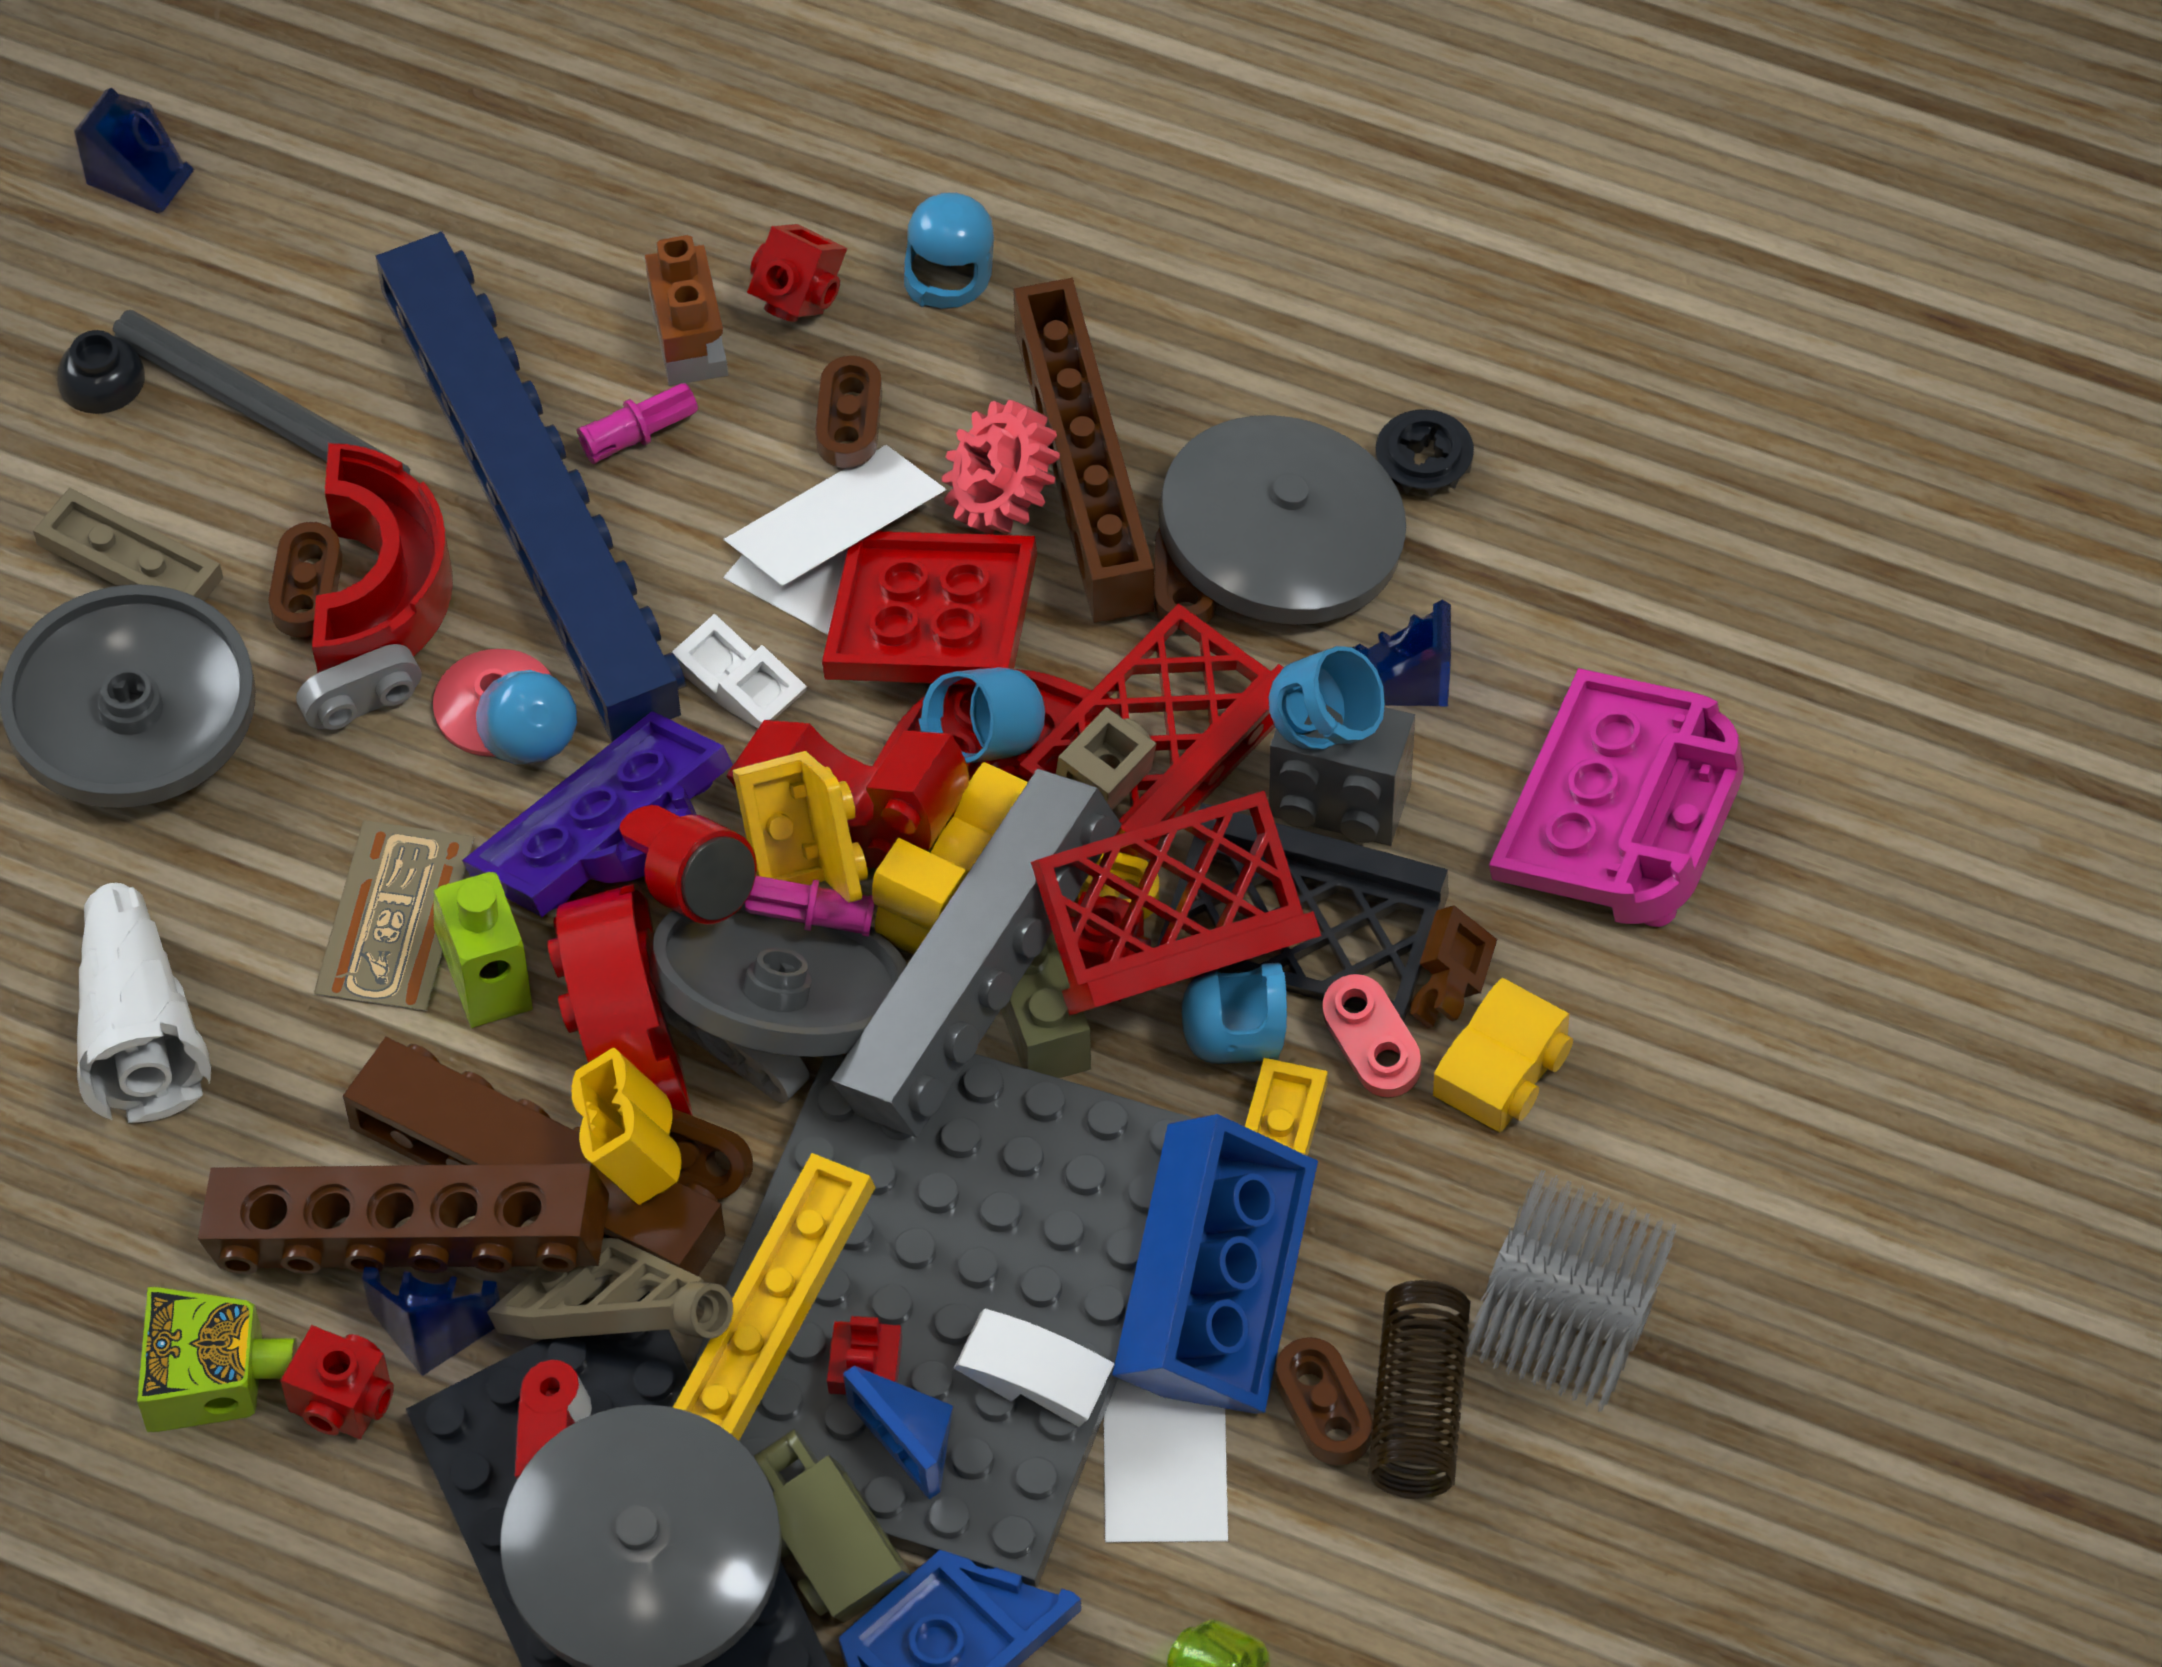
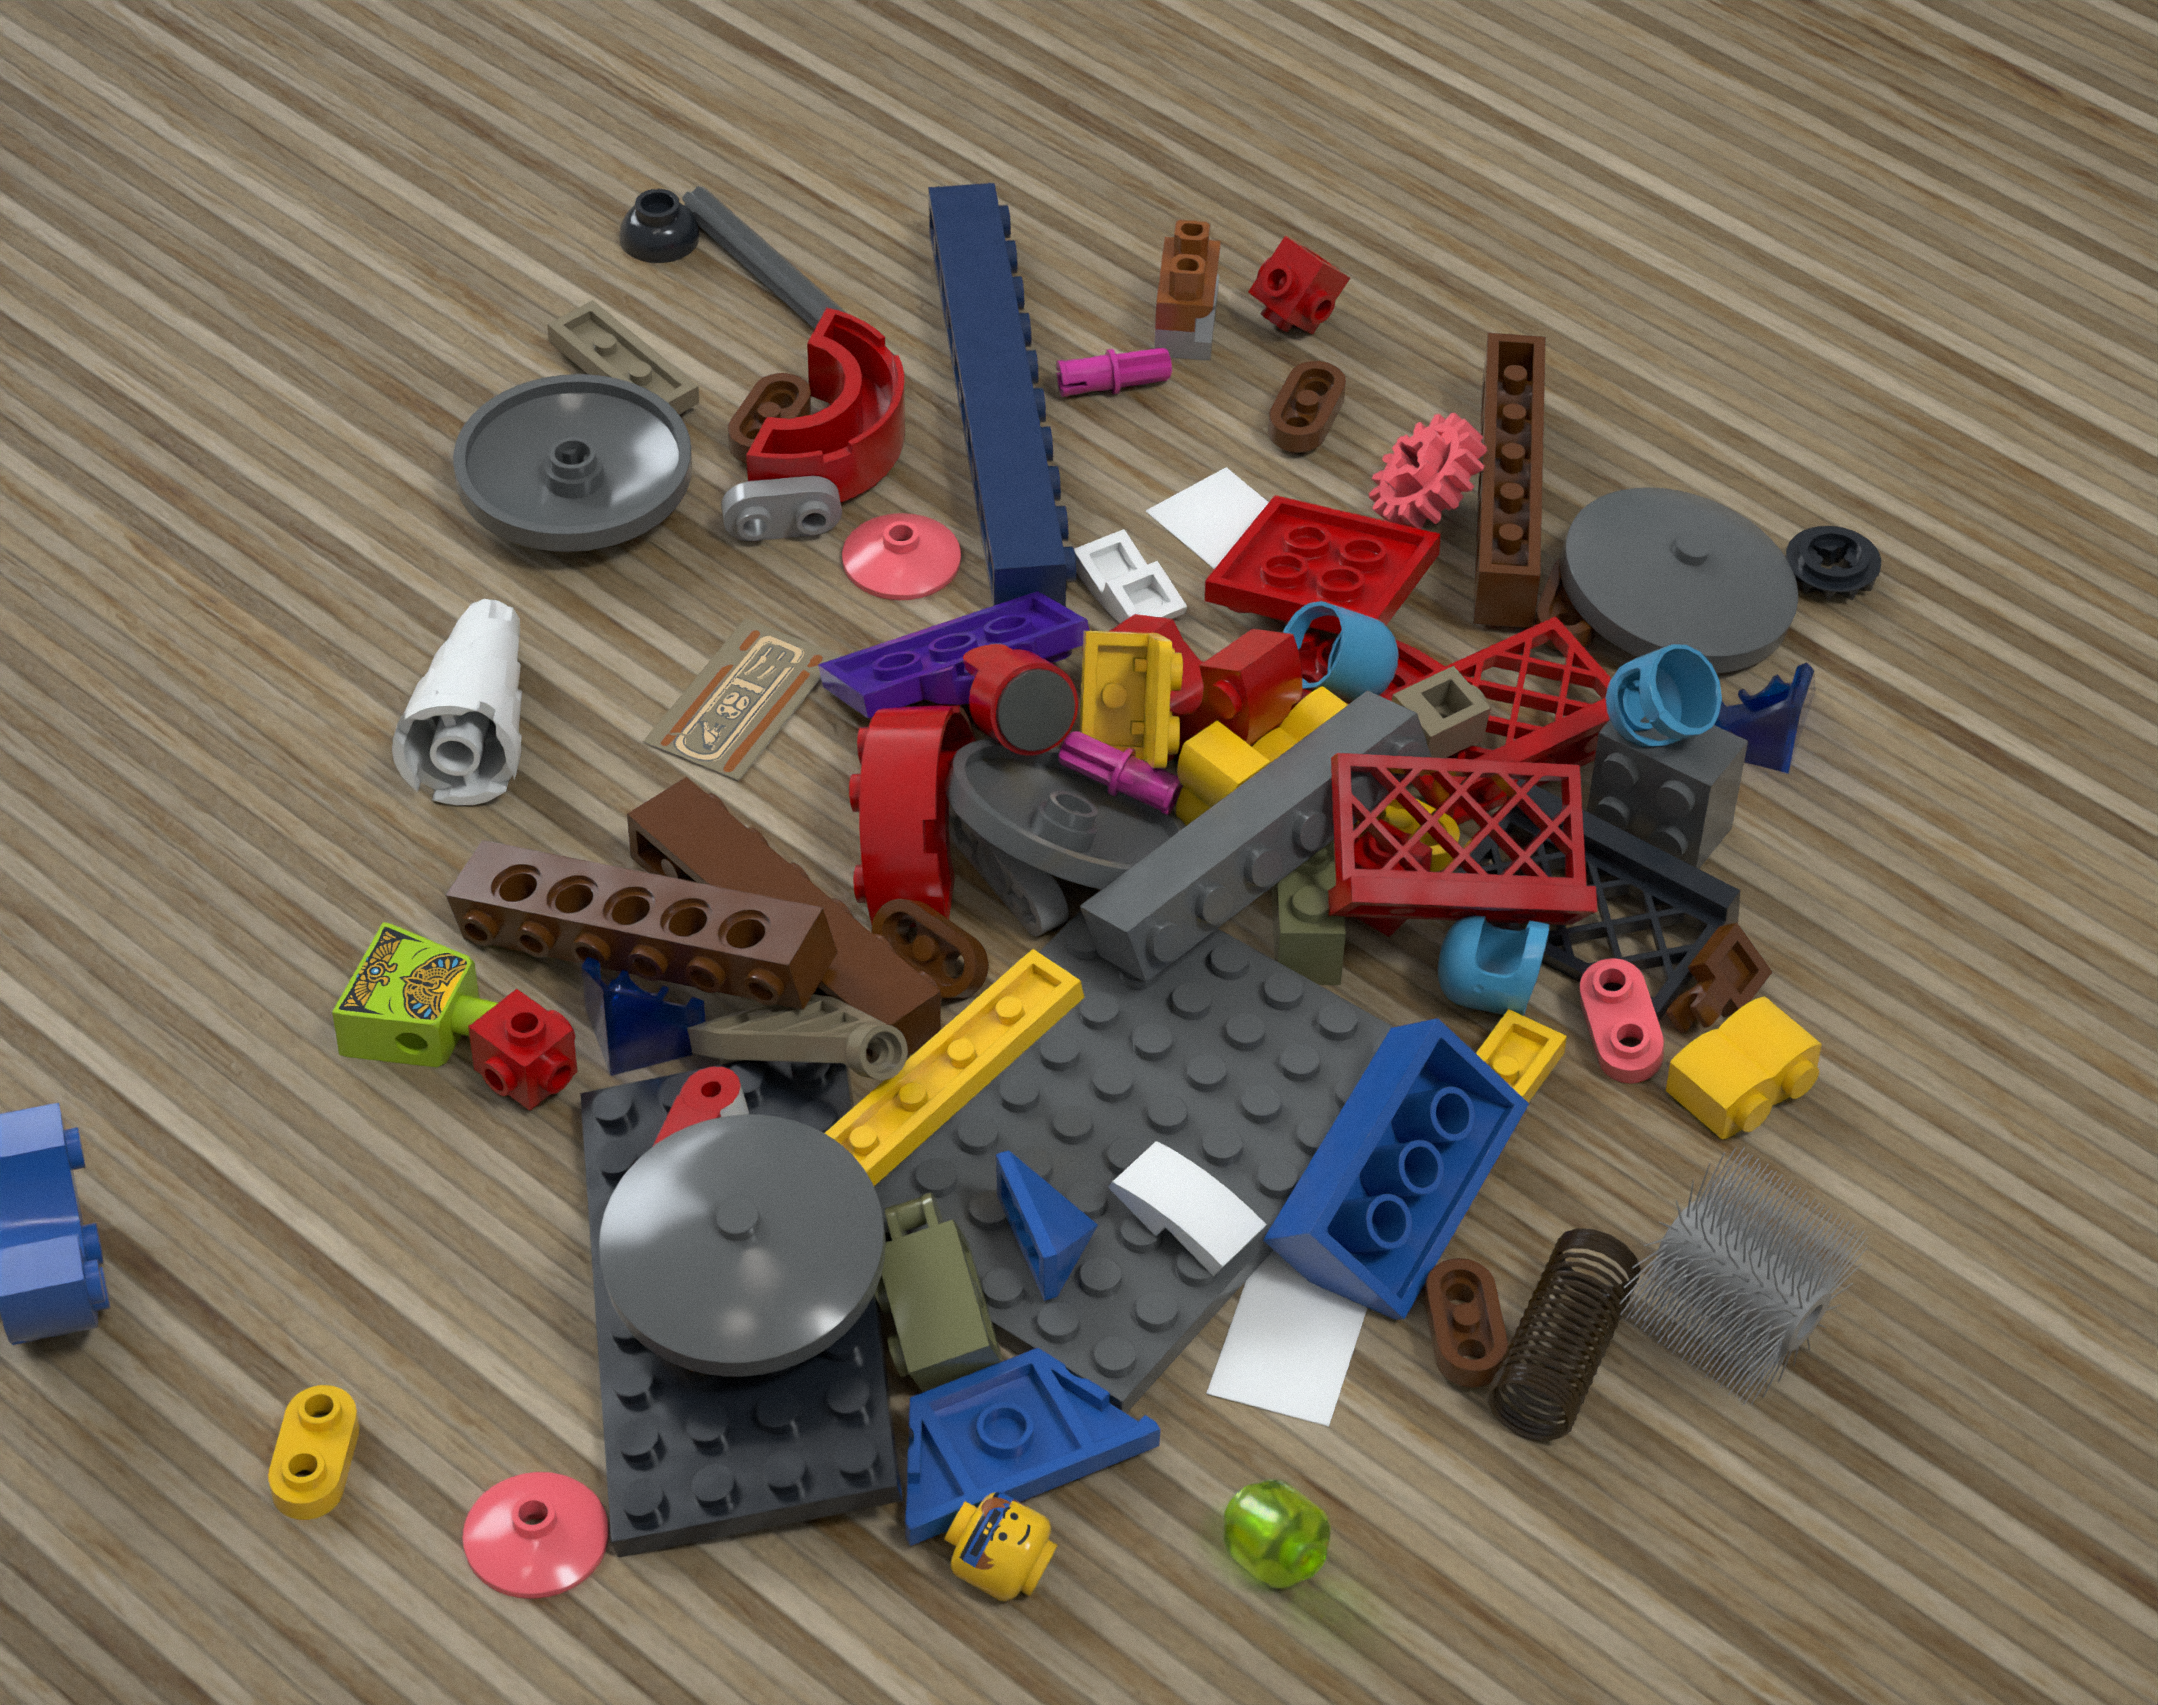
camera: 15 degrees right, 10 degrees down
clear blue slope [74,87,195,213] -> none
lime torso [434,872,533,1028] -> none
dark azure helmet [476,670,577,764] -> none
yellow brick [571,1048,681,1205] -> none
white sticker [724,445,947,586] -> none
red tile [827,1316,903,1395] -> none
dark azure helmet [904,193,994,309] -> none
dark pink plate [1489,668,1744,927] -> none

